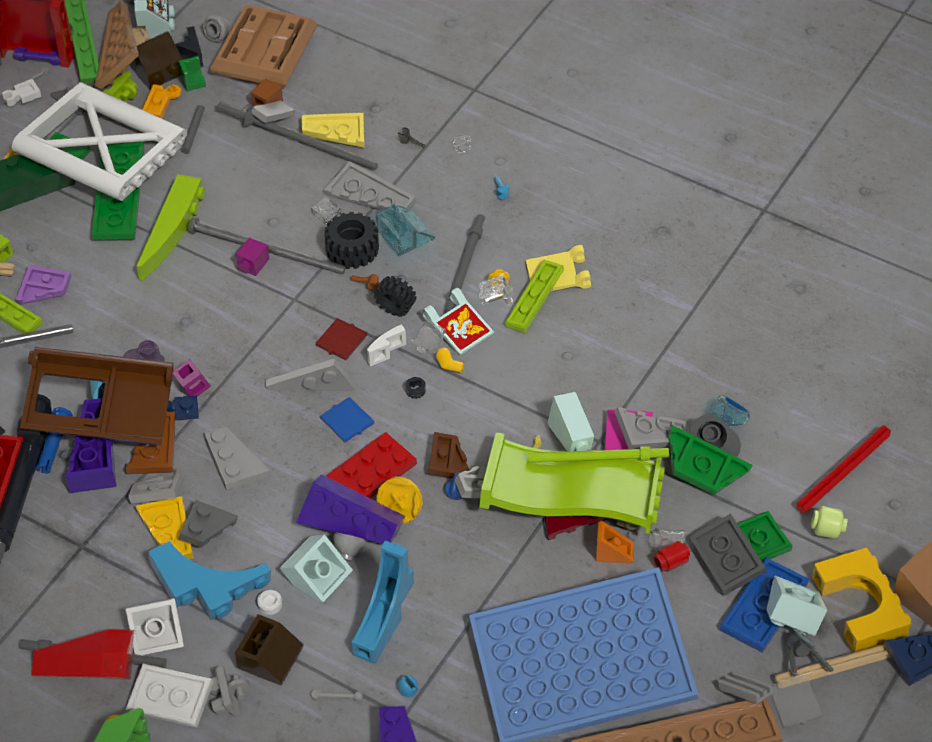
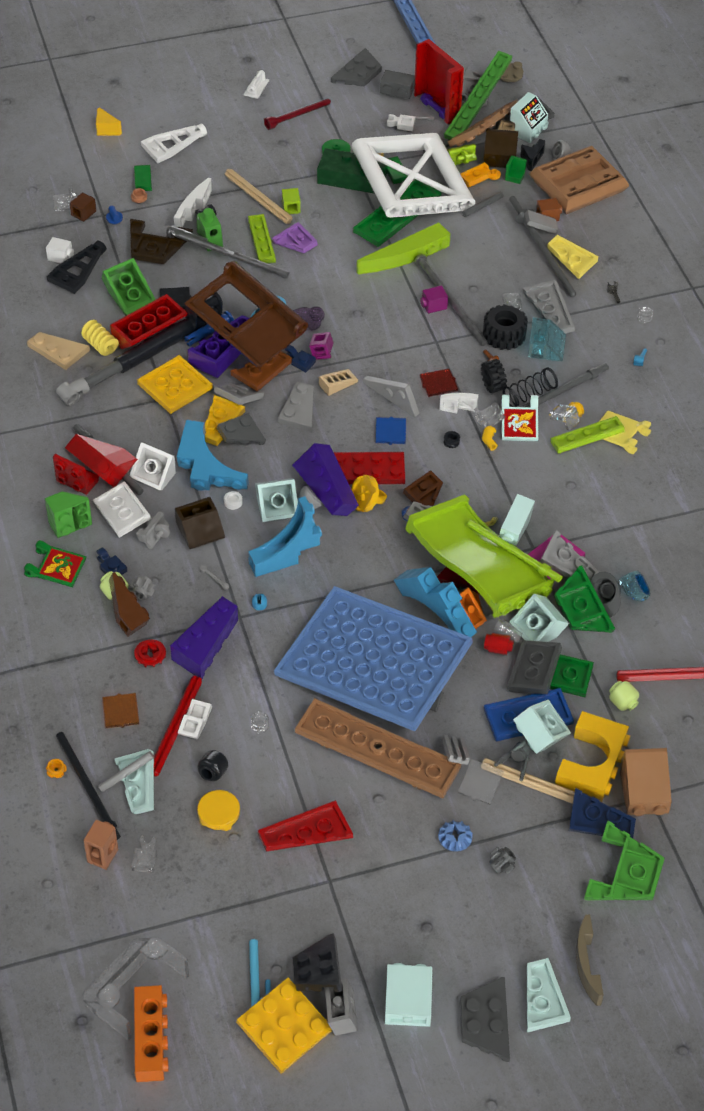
camera: 40 degrees right, 0 degrees up
none -> red bracket [53,454,99,495]
none -> yellow plate [137,355,213,414]
none -> tan slope [319,369,358,396]
none -> dark azure arch [394,567,477,637]
none -> black piece [502,367,558,407]
none -> light aqua slope [510,594,569,642]

